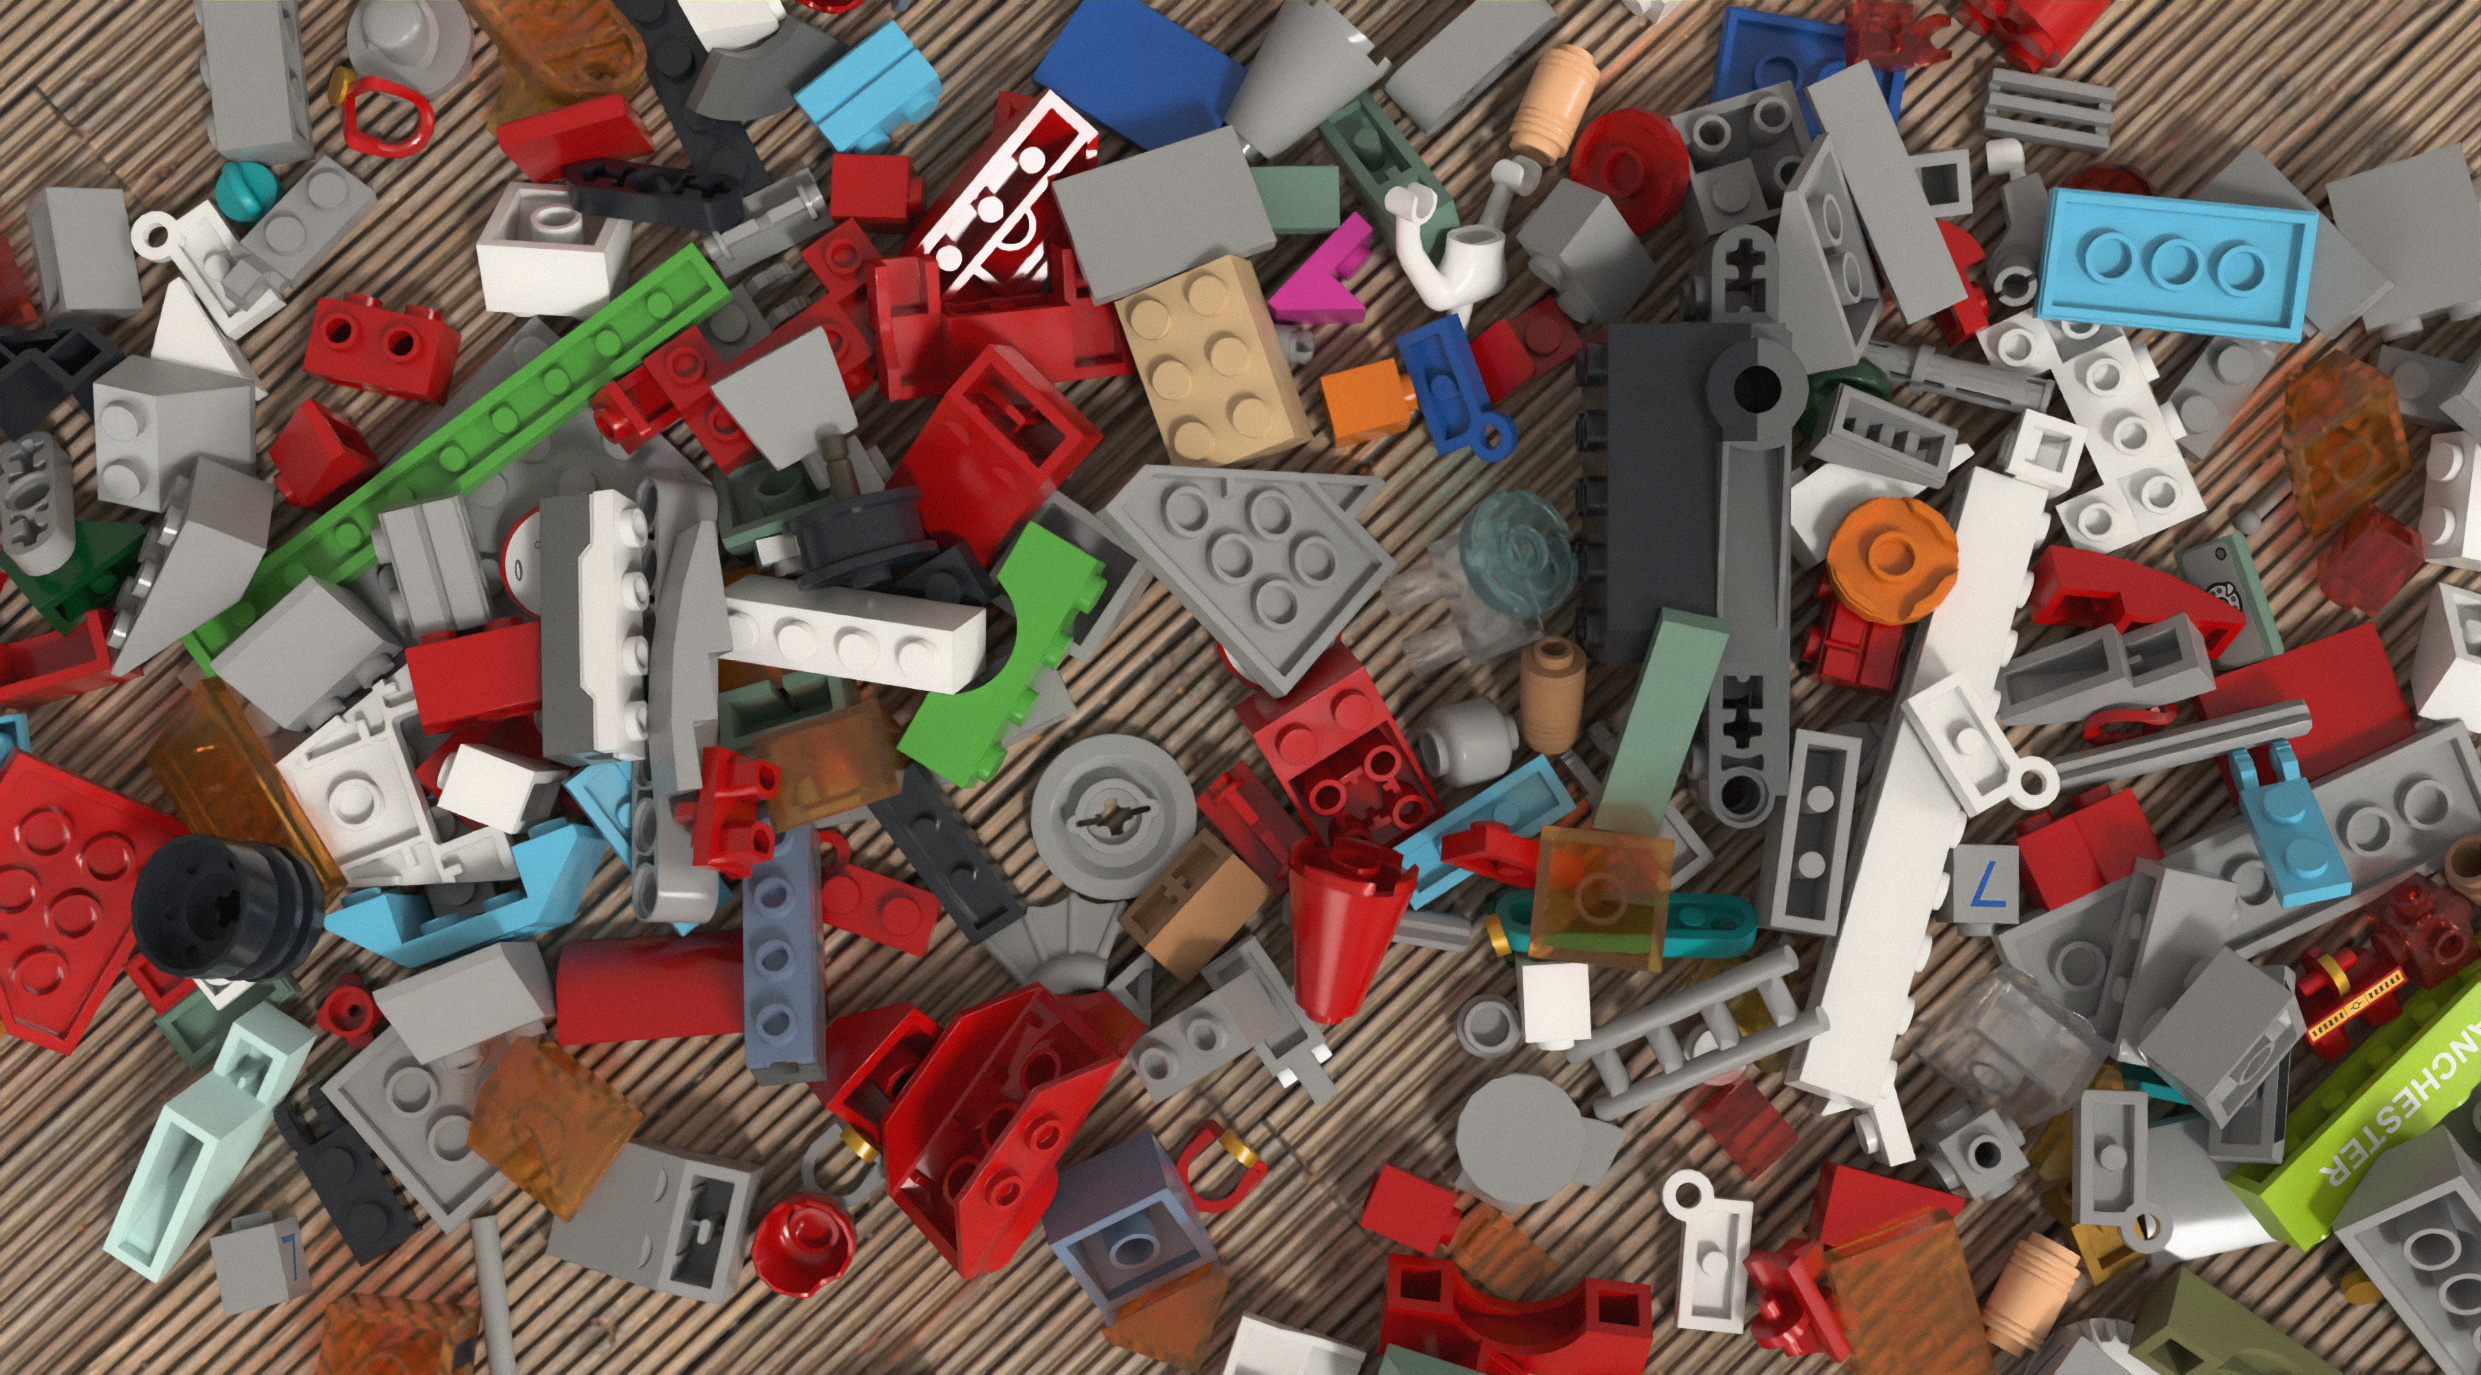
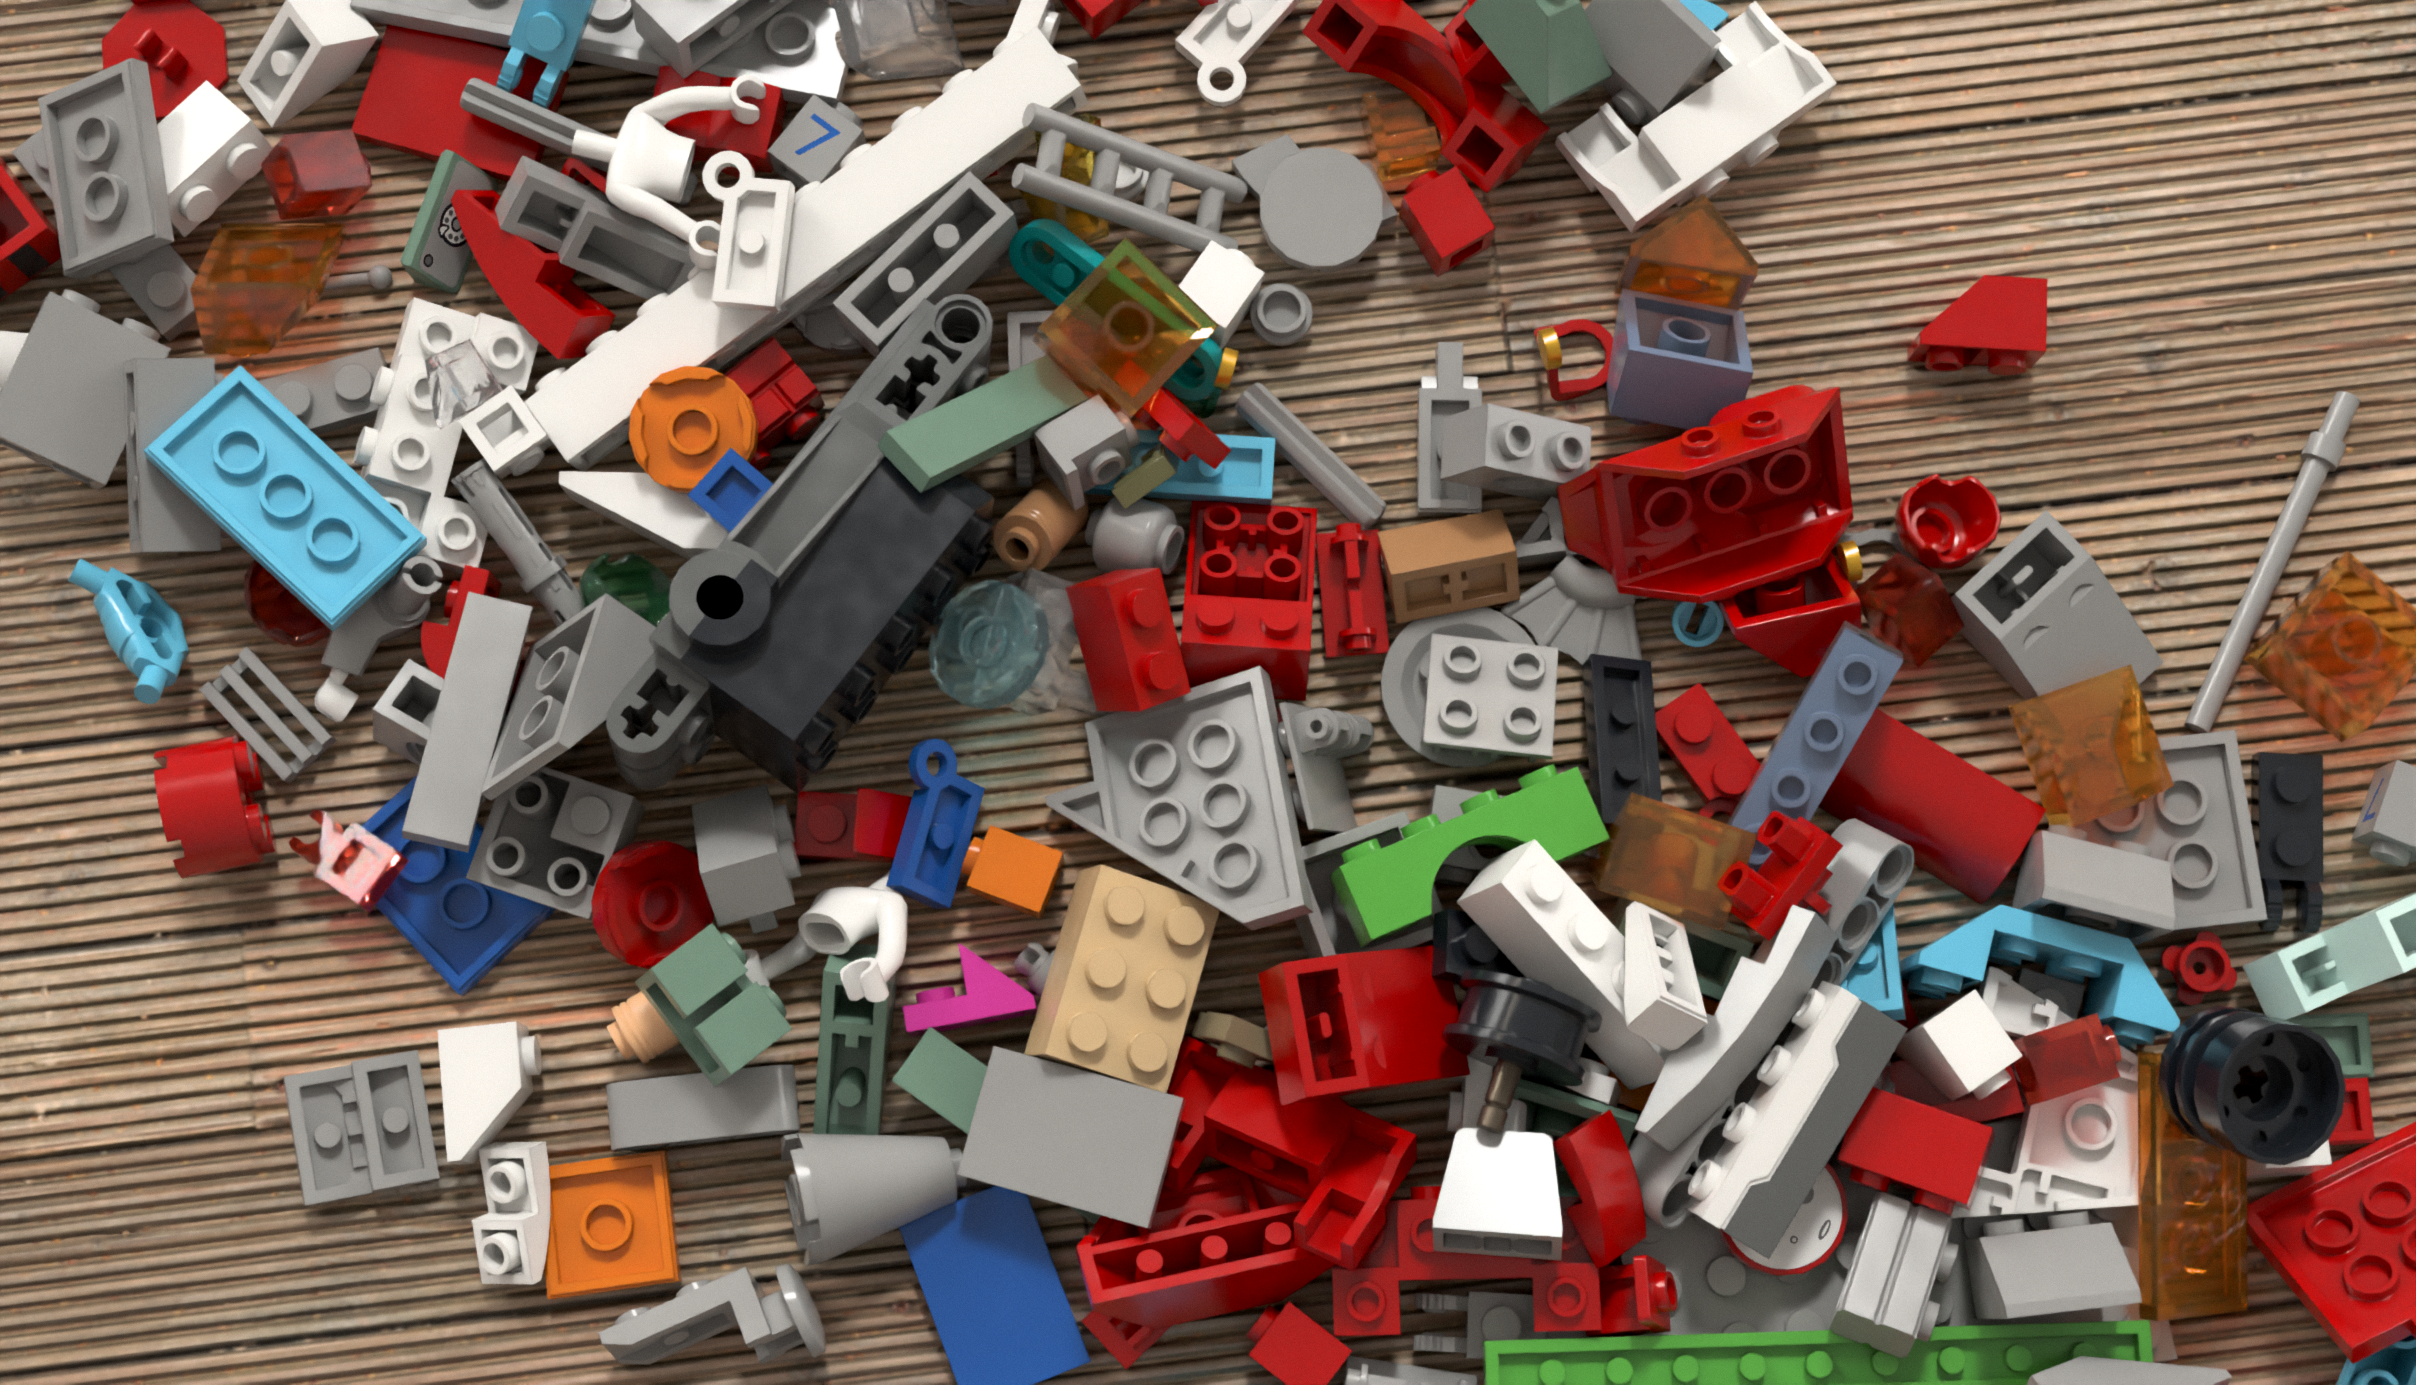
camera: 150 degrees left, 5 degrees down
red cone [1288,836,1419,1025] -> none
clear red panel [1689,1076,1798,1182] -> none
light grey slope [1808,383,1958,489] -> none
none -> medium azure piece [68,558,189,704]
none -> clear slope [425,339,503,429]
none -> white piece [572,75,766,269]
none -> sand green piece [635,923,792,1087]
none -> blue tile [687,448,773,534]
none -> light grey brick [1033,394,1140,510]
none -> red brick [1065,568,1191,712]
none -> olive tile [1112,442,1180,509]
none -> dark tan plate [1190,1011,1274,1069]
none -> light grey hinge [1278,702,1374,834]
none -> hinge [1421,634,1559,763]
none -> red slope [1553,1110,1646,1268]
none -> white slope [1624,901,1708,1050]
none -> medium azure hinge [1671,600,1724,647]
none -> clear red brick [1855,552,1964,668]
none -> clear red brick [2013,1013,2121,1106]

